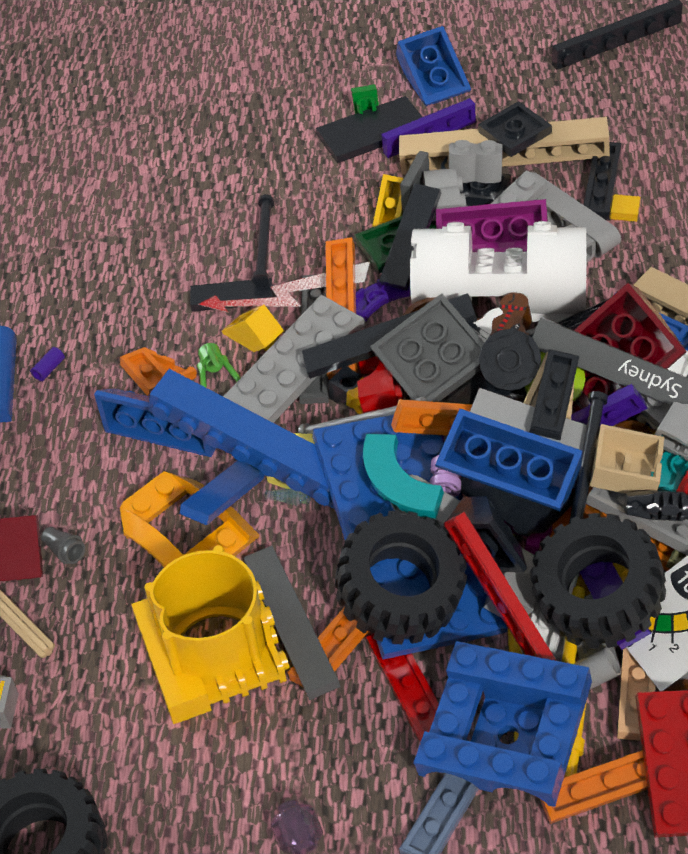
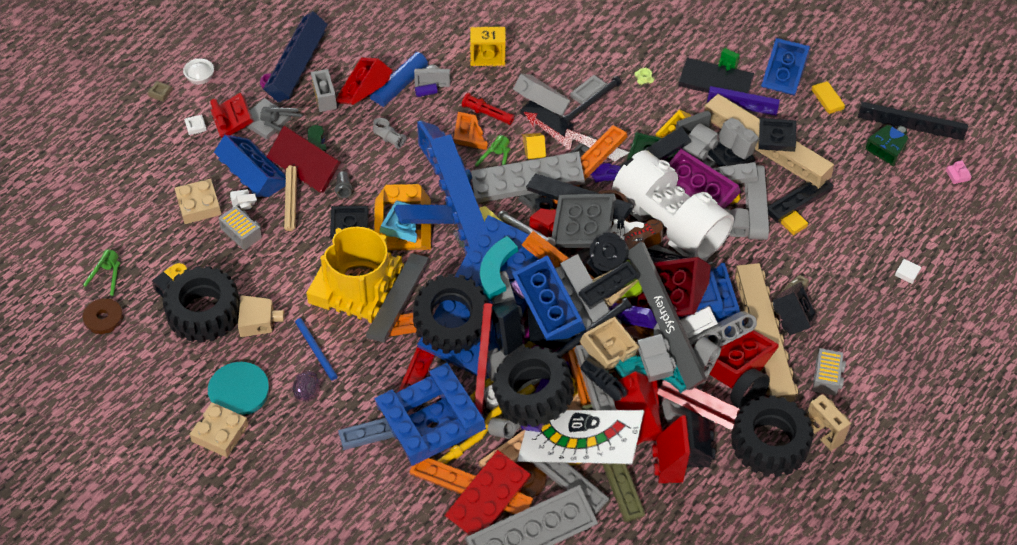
camera: 35 degrees right, 5 degrees up
none -> tan torso [238,296,284,337]
none -> blue bar [295,318,338,381]
none -> black tile [330,206,369,239]
none -> light grey connector [373,118,407,149]
none -> medium azure wing [379,200,417,243]
none -> light grey tile [415,65,450,87]
none -> red pin [461,93,515,126]
none -> yellow brick [470,27,506,66]
none -> light grey slope [513,74,571,116]
none -> light grey tile [570,75,607,104]
none -> yellowish green plate [635,68,654,85]
none -> yellow tile [811,81,845,114]
none -> dark green torso [865,125,909,167]

